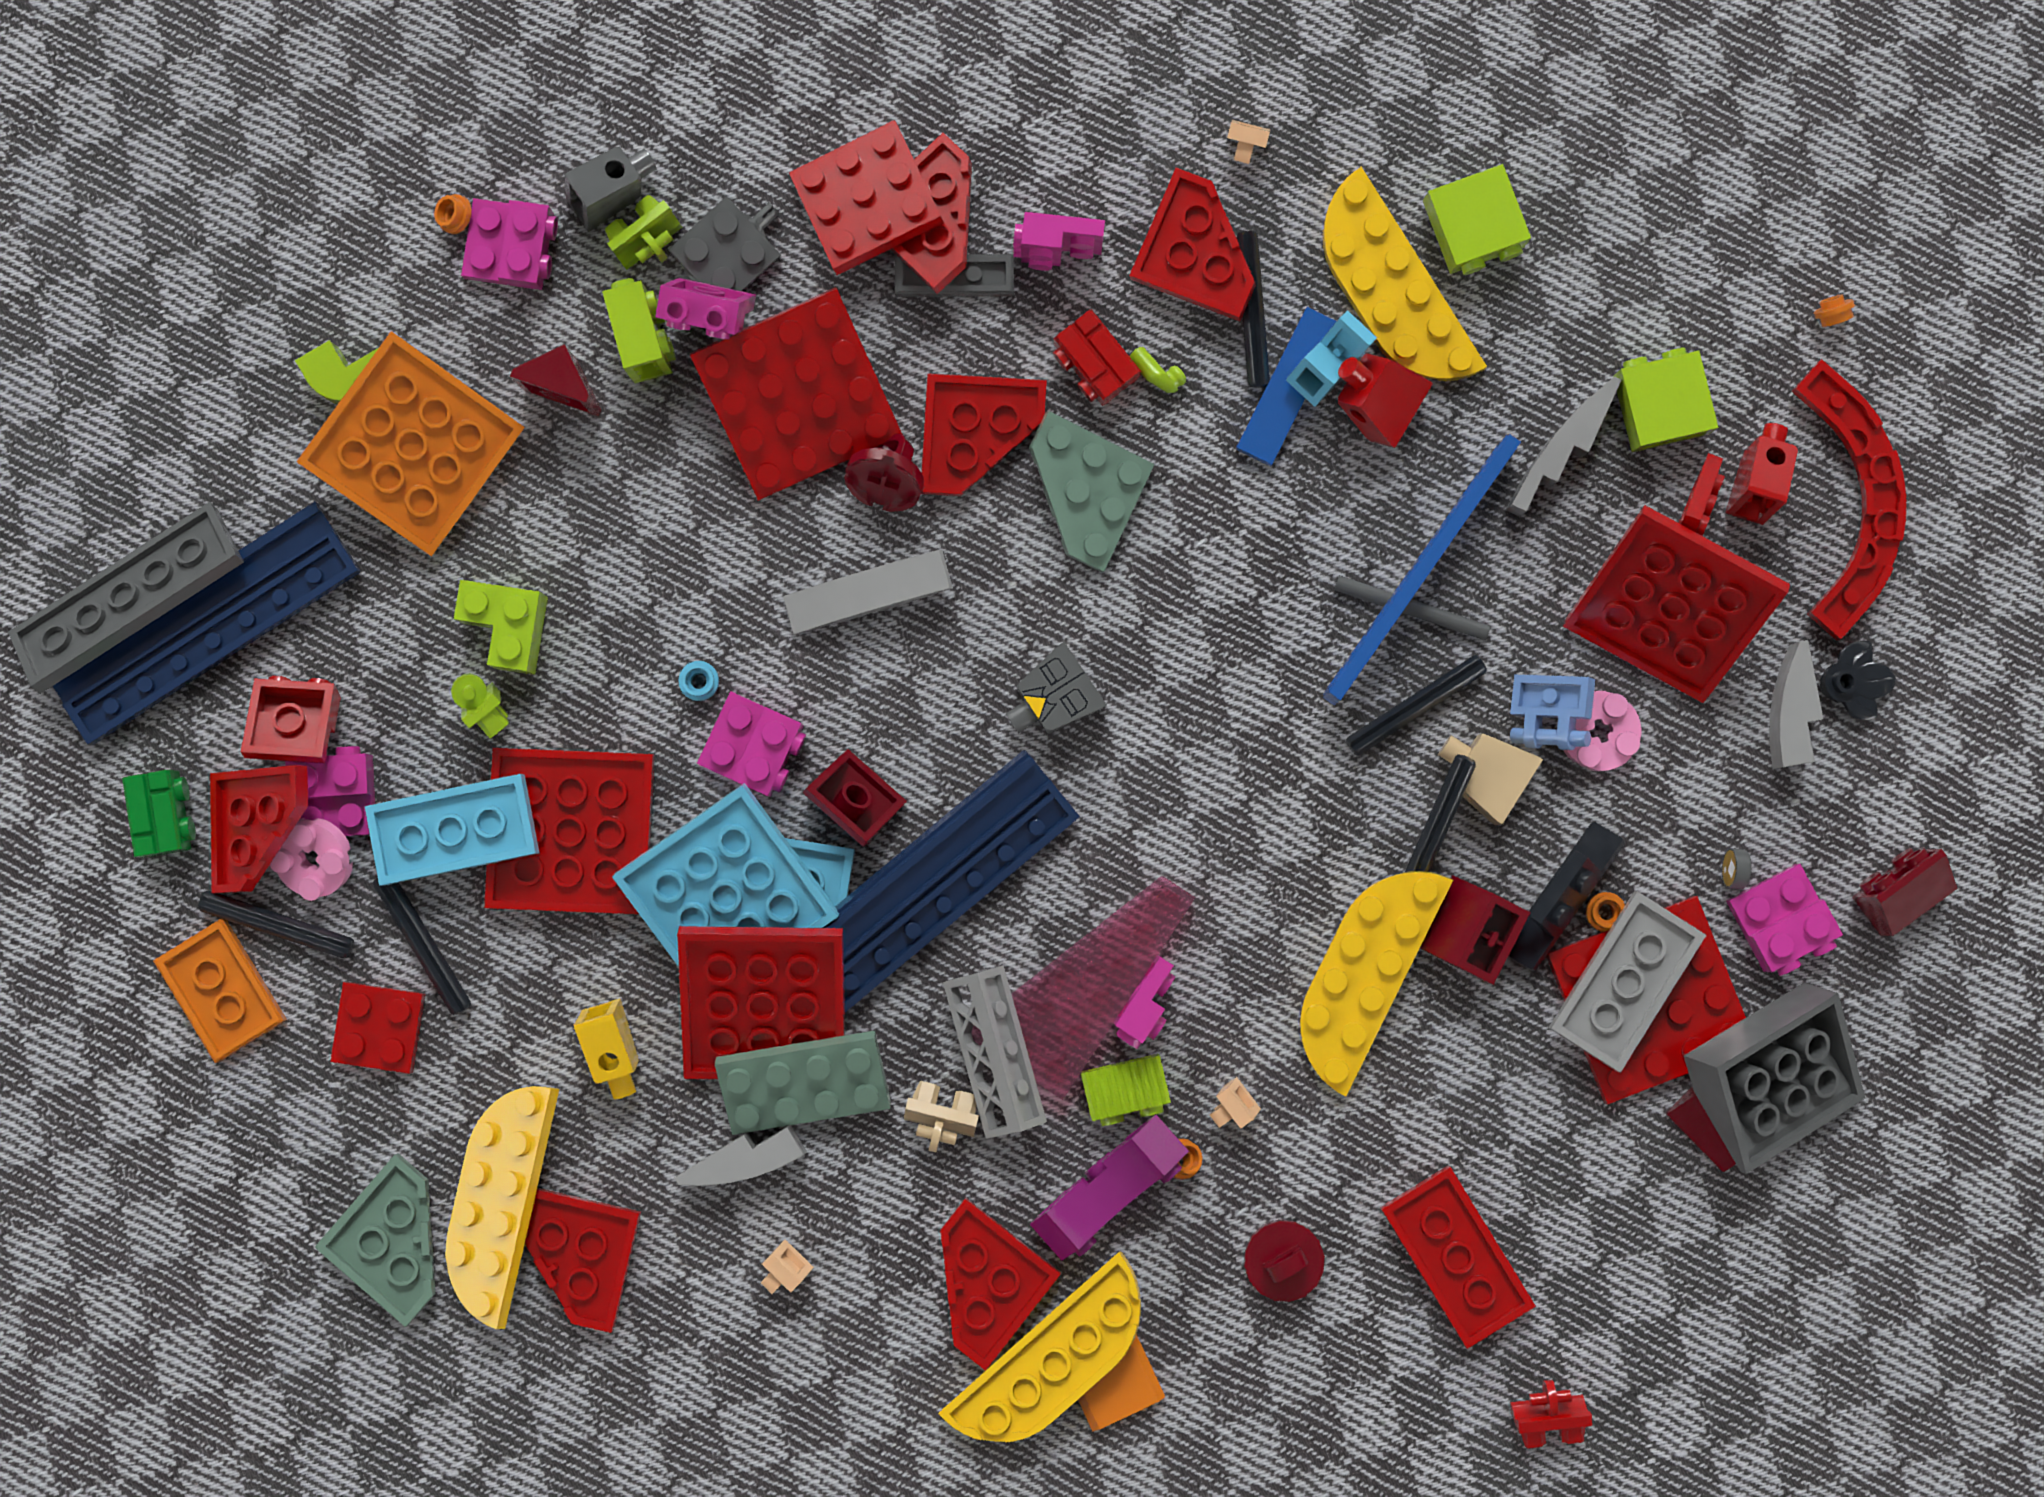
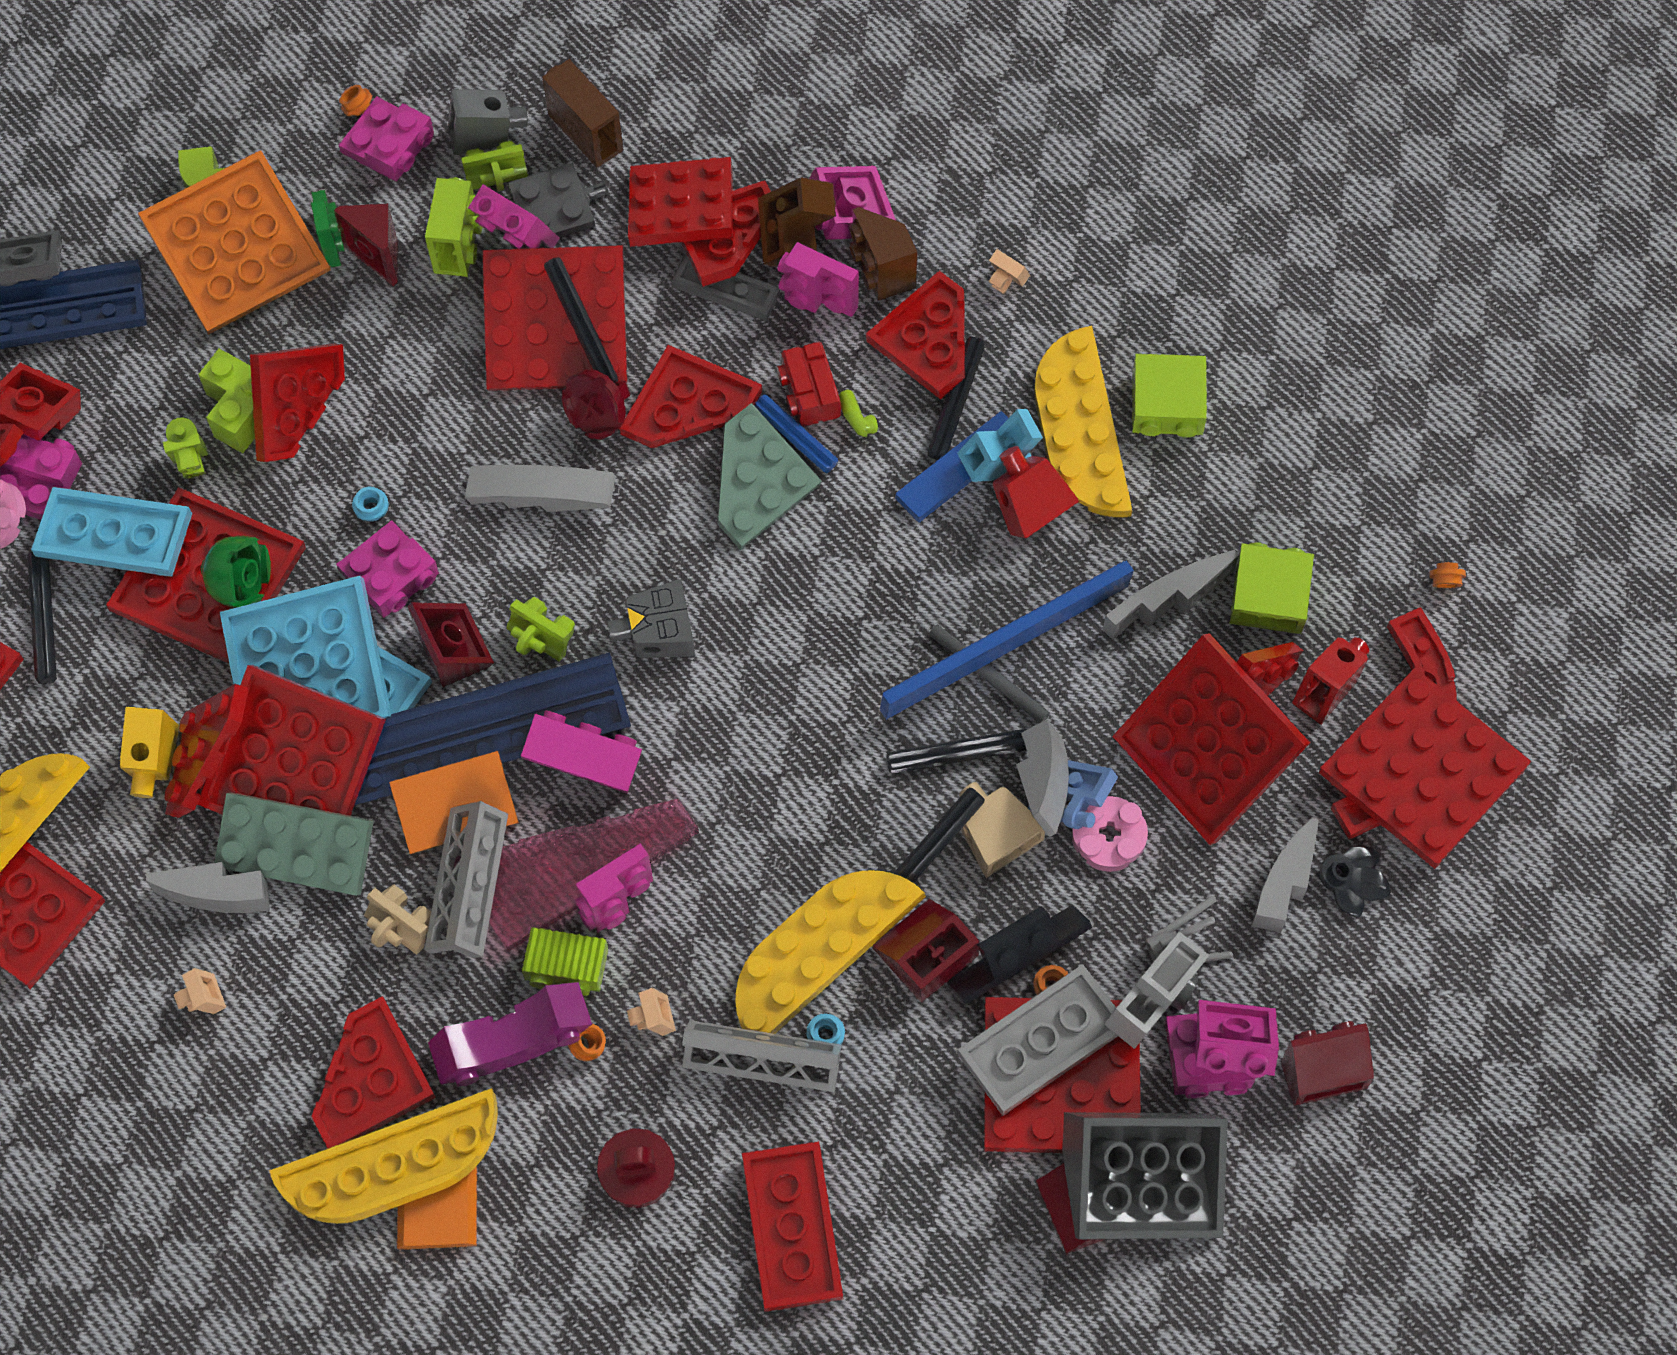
camera: 20 degrees right, 20 degrees down
none -> red plate [165,684,249,818]
none -> green cylinder [201,536,271,608]
none -> red plate [250,343,345,462]
none -> green plate [311,190,345,268]
none -> orange tile [389,751,519,855]
none -> lime hips [506,597,575,662]
none -> dark pink brick [521,710,642,794]
none -> reddish brown brick [542,59,624,168]
none -> black axle [544,257,618,383]
none -> light grey fence [682,1020,842,1092]
none -> blue axle [754,395,838,473]
none -> reddish brown brick [758,177,836,267]
none -> medium azure plate [806,1014,845,1044]
none -> dark pink plate [809,166,896,240]
none -> reddish brown slope [849,207,918,301]
none -> light grey slope [1016,719,1069,837]
none -> light grey slope [1104,931,1210,1049]
none -> light grey plant [1145,896,1233,963]
none -> dark pink plate [1195,1000,1279,1078]
none -> red plate [1318,668,1532,869]

